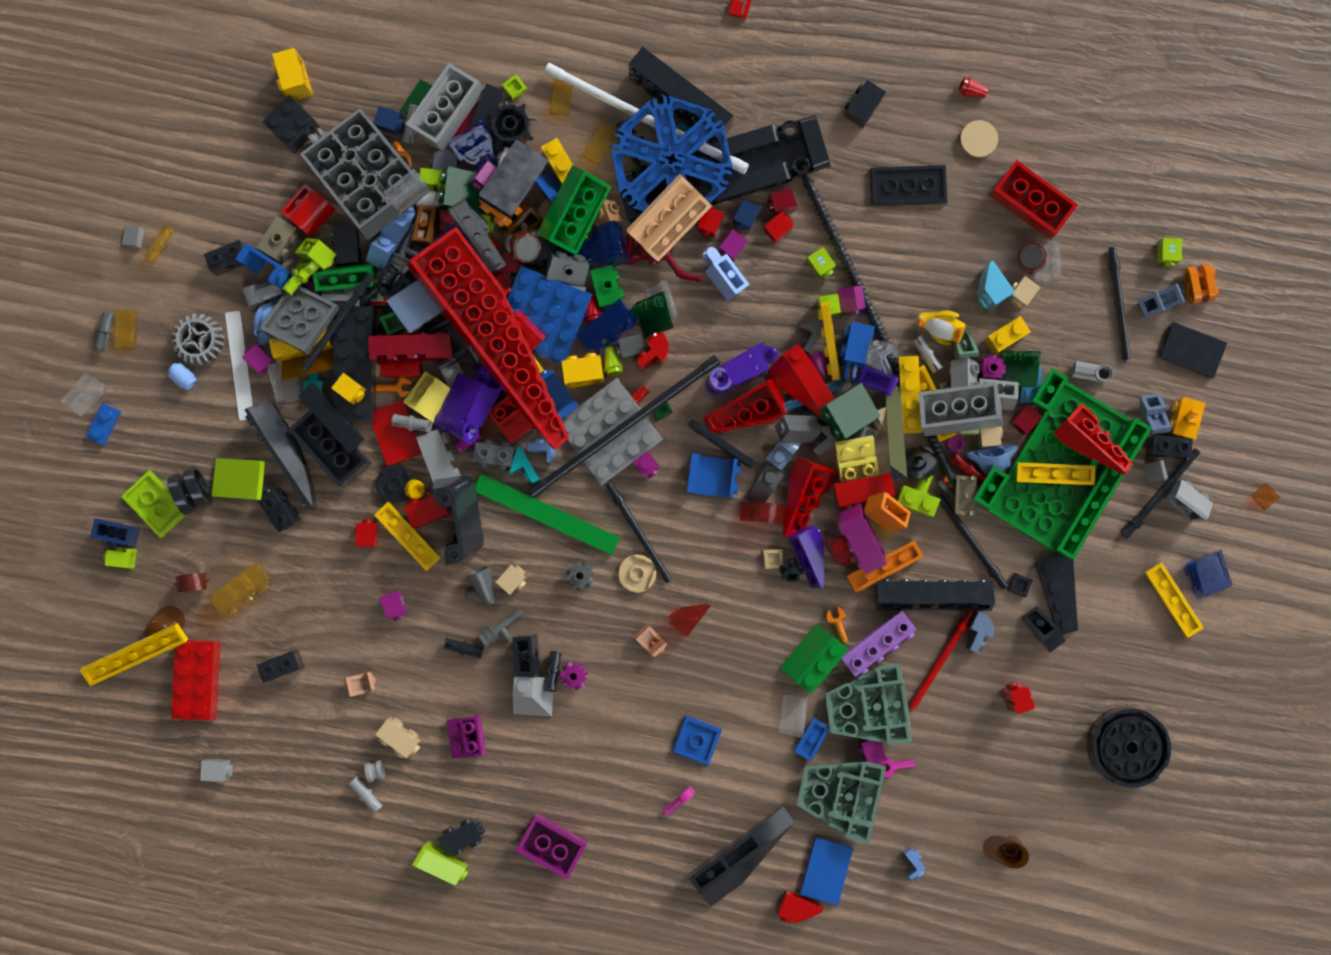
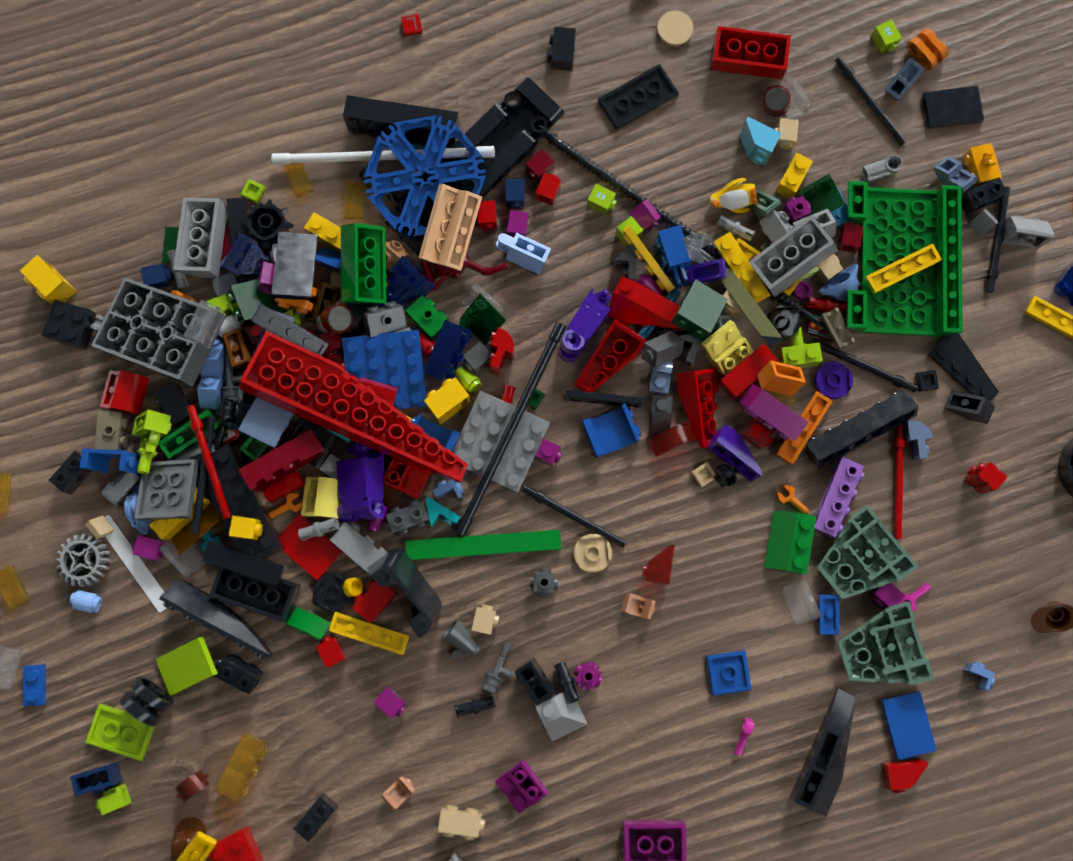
camera: 30 degrees left, 5 degrees down
red wedge [1053,403,1133,475] -> none
none -> tan tile [85,515,114,539]
none -> red bar [187,405,231,520]
none -> green slope [285,607,331,642]
none -> dark purple tile [814,361,853,400]

